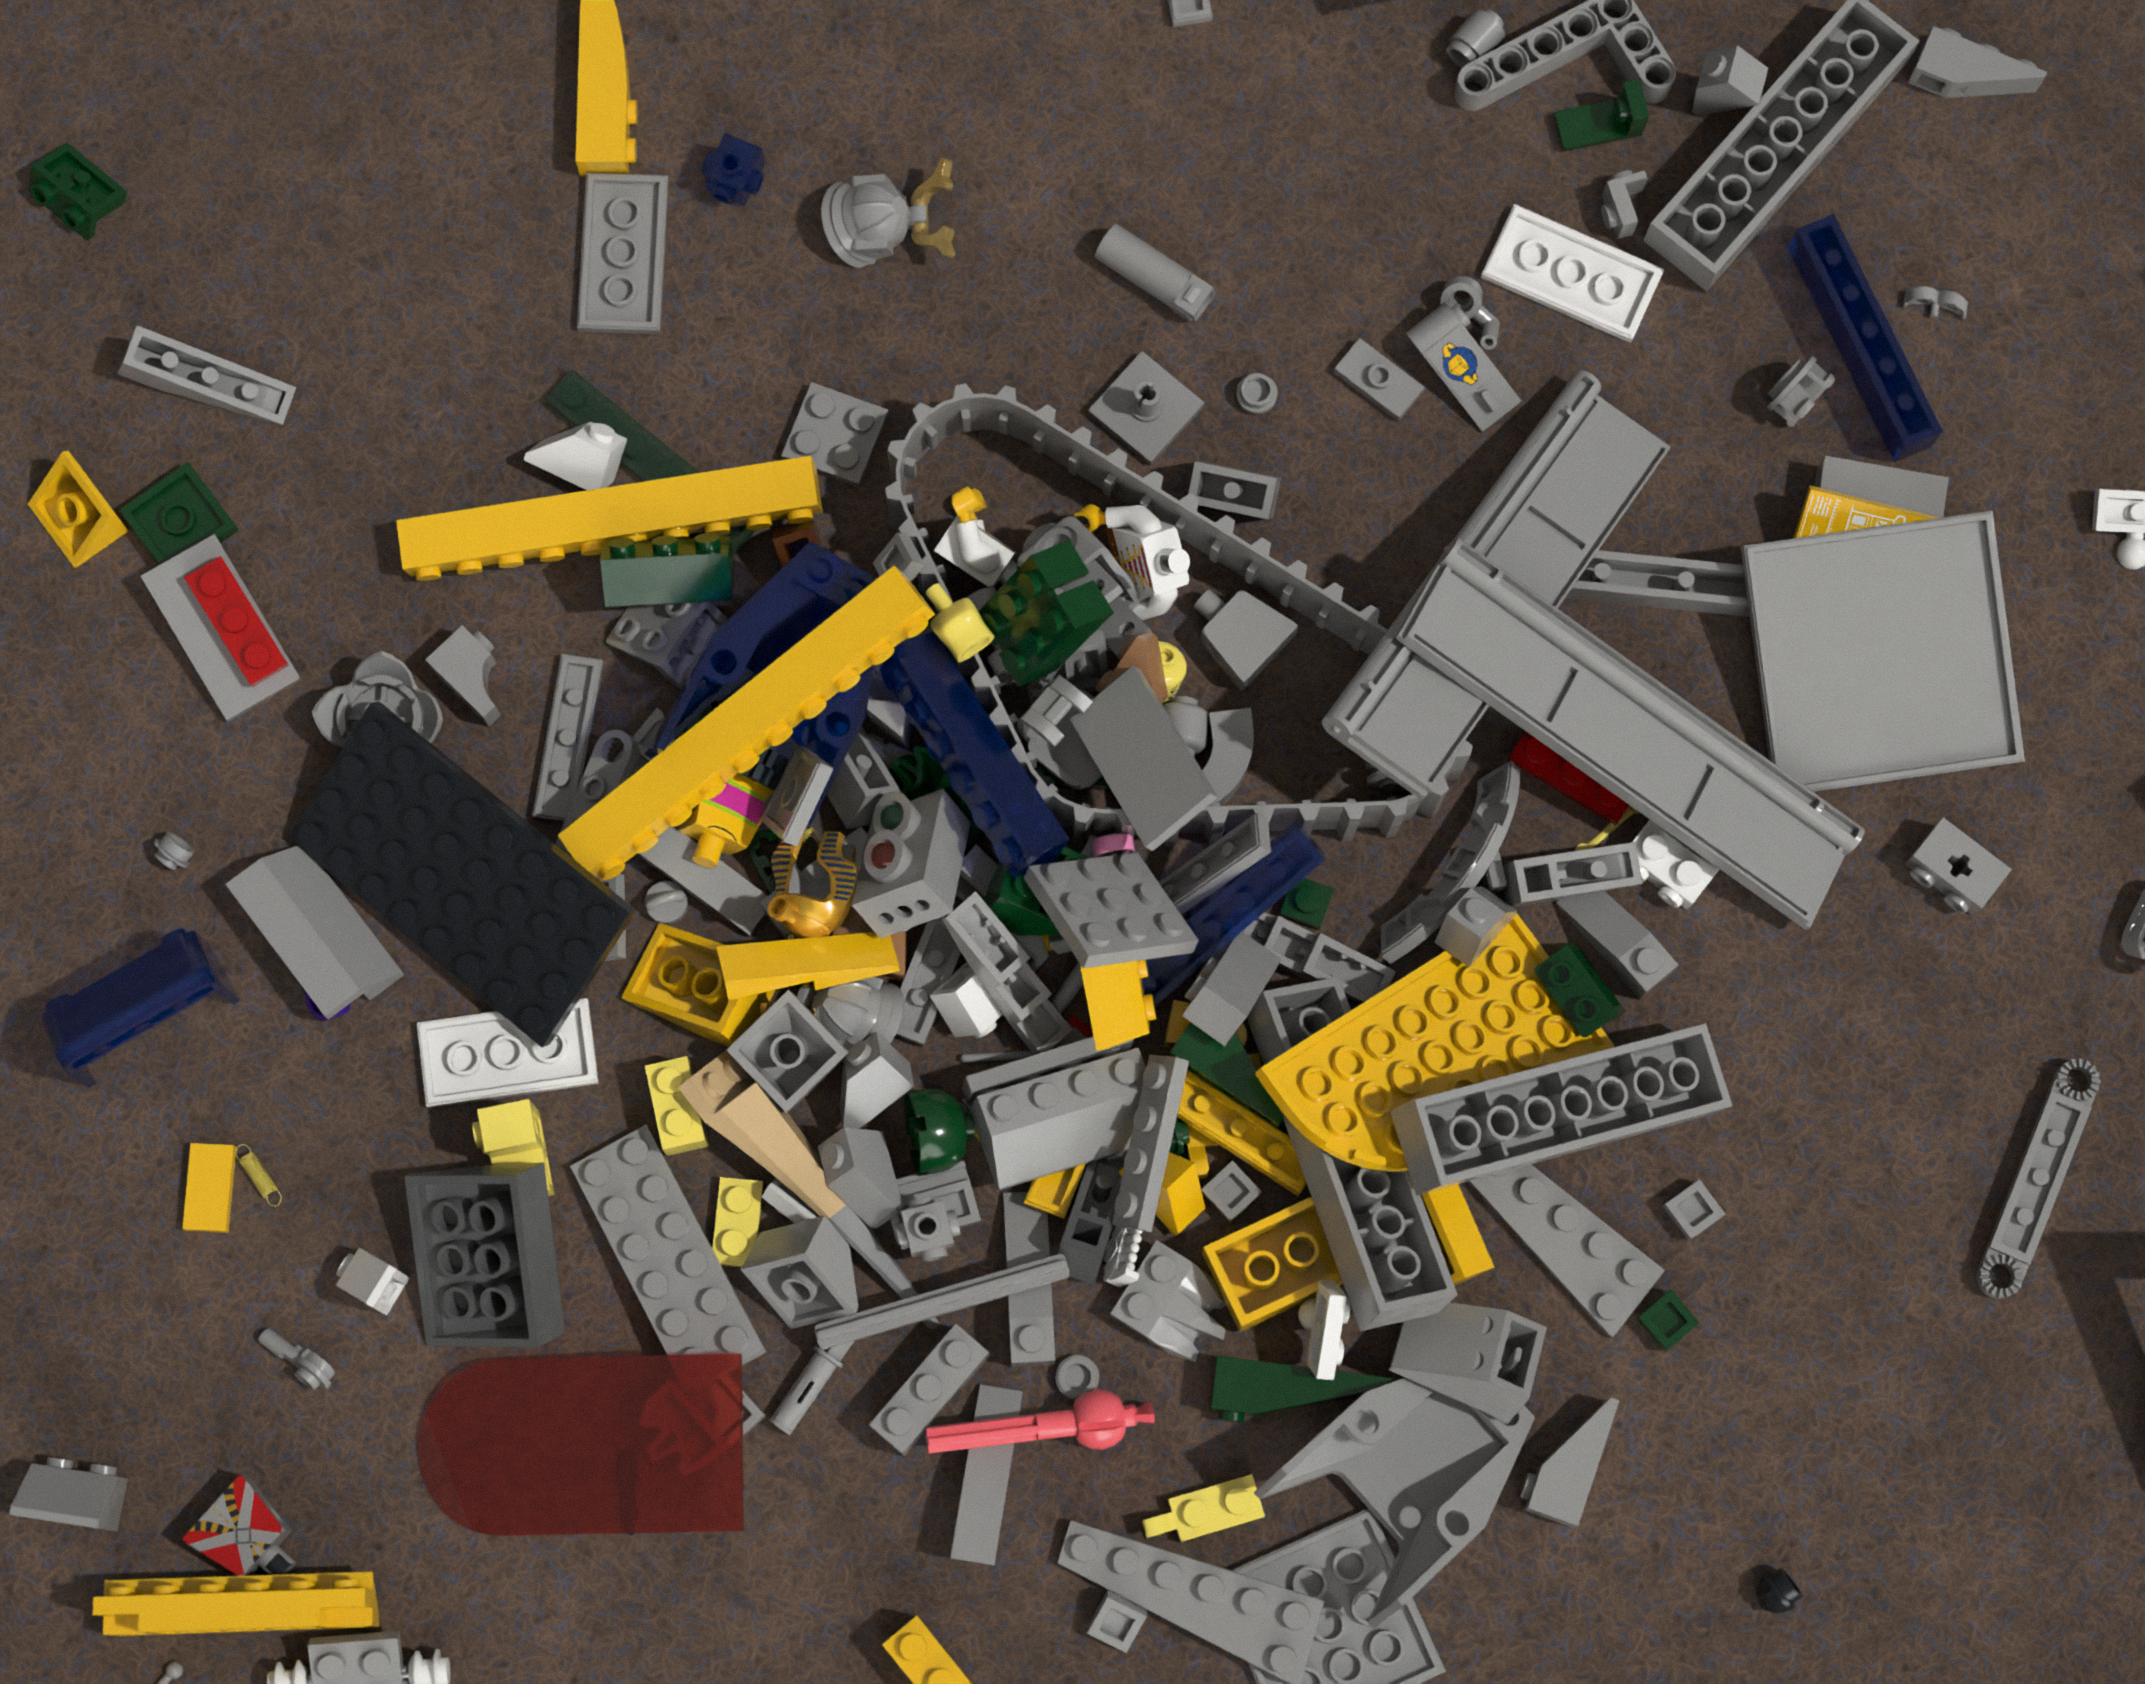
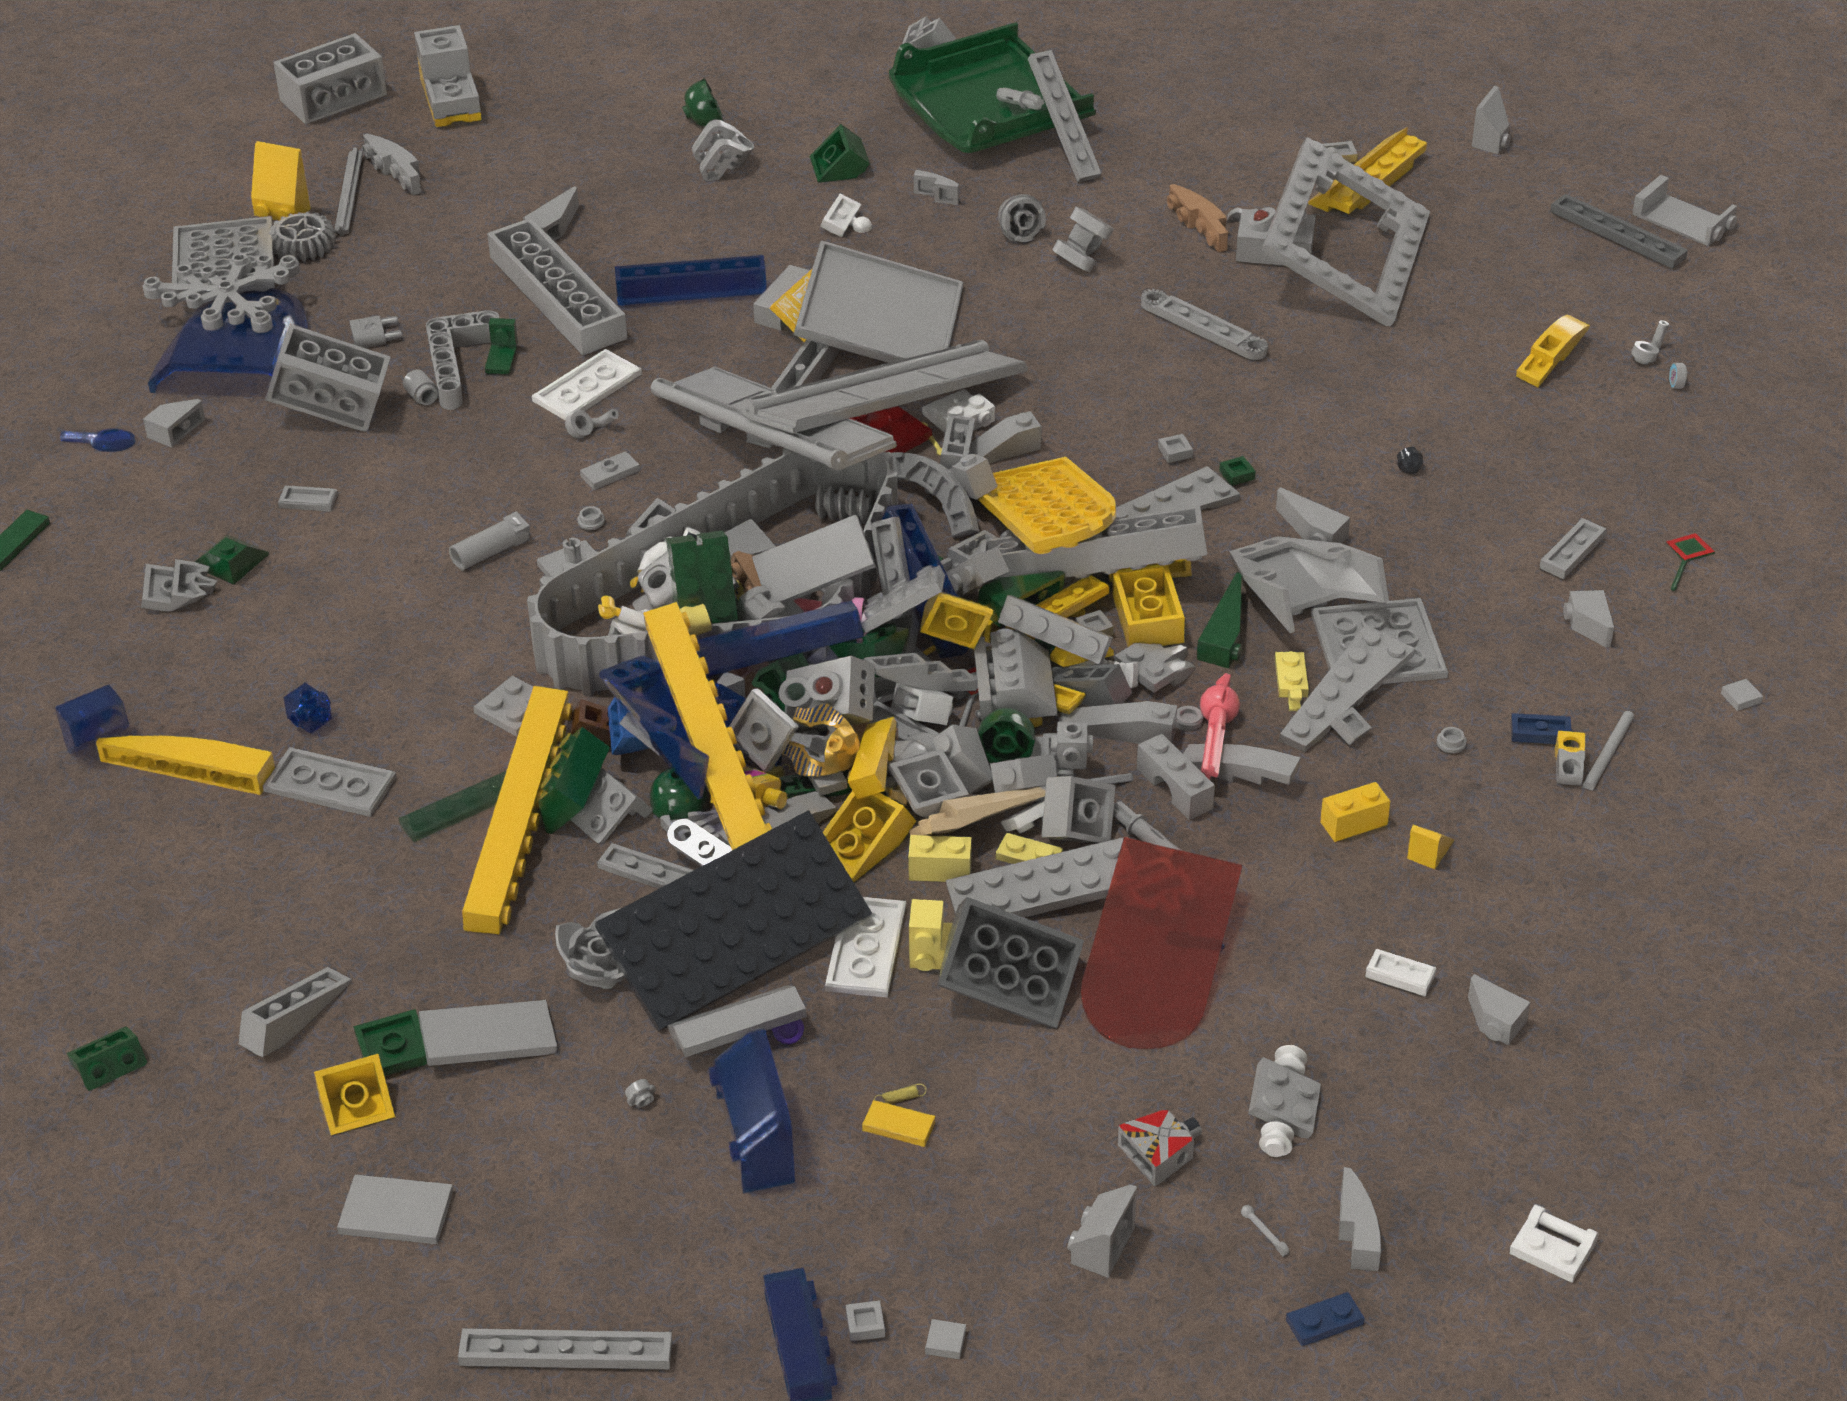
camera: 70 degrees left, 35 degrees down
yellow slope [93,1571,379,1636] -> none
red plate [184,556,289,687] -> none
light grey plate [258,1328,335,1391] -> none
white slope [336,1248,410,1315] -> none
light grey arch [425,625,501,727] -> none
white slope [524,421,627,490] -> none
light grey axle [815,1253,1070,1349] -> none
light grey helmet [821,158,955,268] -> none
light grey plate [873,532,925,581] -> none
white plate [1298,1280,1350,1380] -> none
light grey slope [1389,1302,1547,1423] -> none
light grey brick [1390,1023,1733,1196] -> none
light grey door [1405,302,1522,432] -> none
dark green bracket [1534,942,1626,1037] -> none
light grey bracket [1601,170,1648,239] -> none
light grey slope [1692,45,1768,116] -> none
light grey piece [1766,356,1835,427] -> none
light grey piece [1903,286,1968,320] -> none
light grey brick [1905,817,2012,916] -> none

